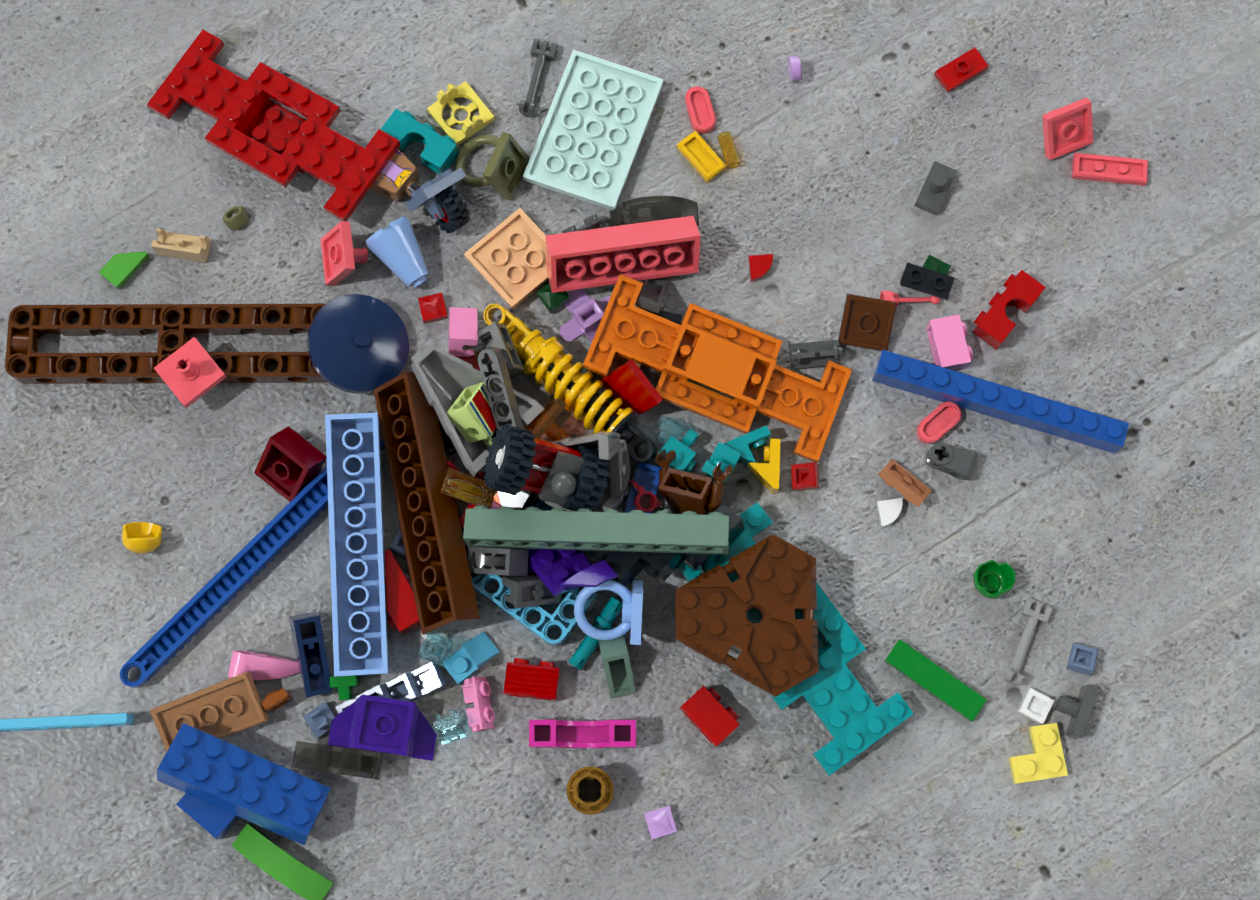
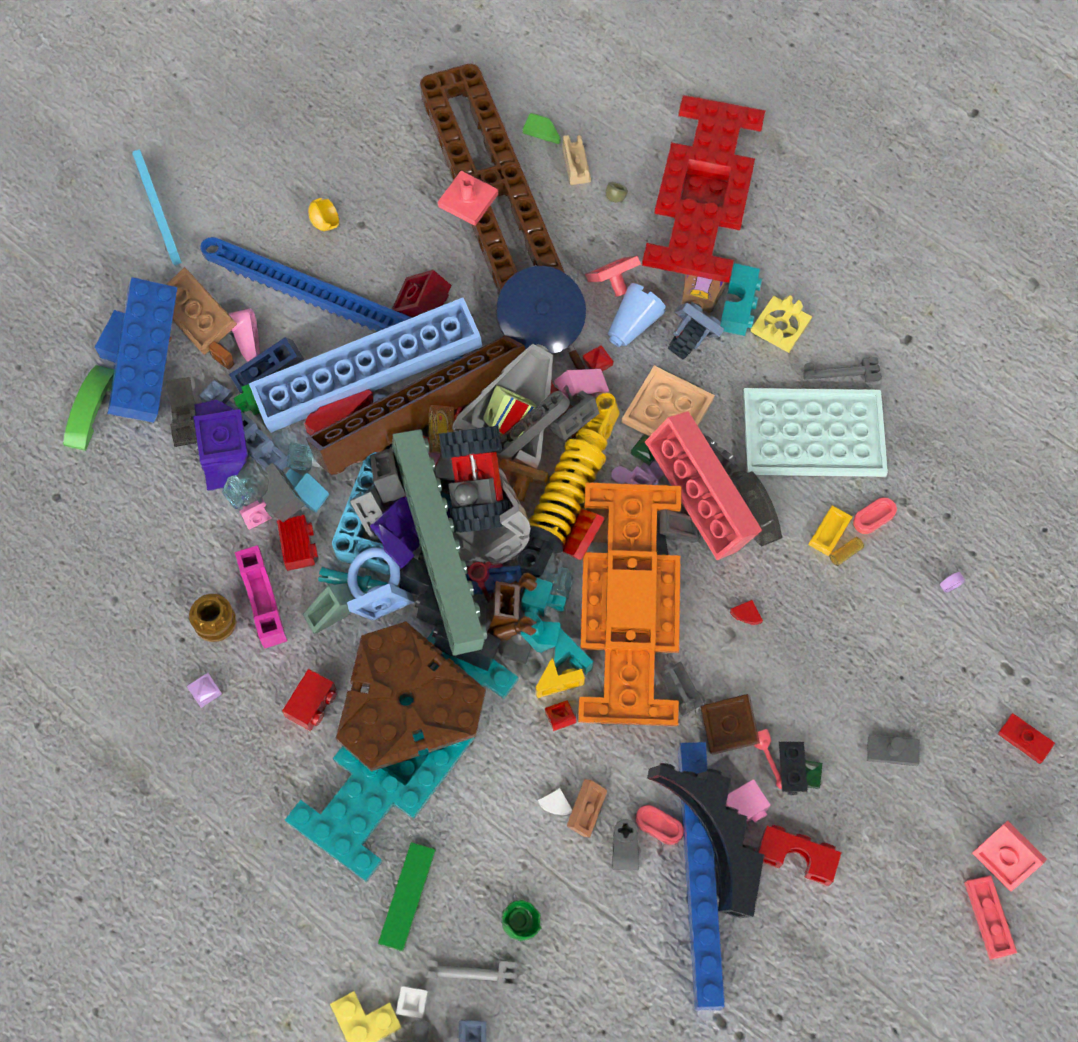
camera: 70 degrees right, 10 degrees down
olive tile [455,132,530,200] -> none
none -> dark grey arch [262,463,306,522]
none -> reddish brown piece [567,345,586,370]
none -> black arch [647,763,764,918]

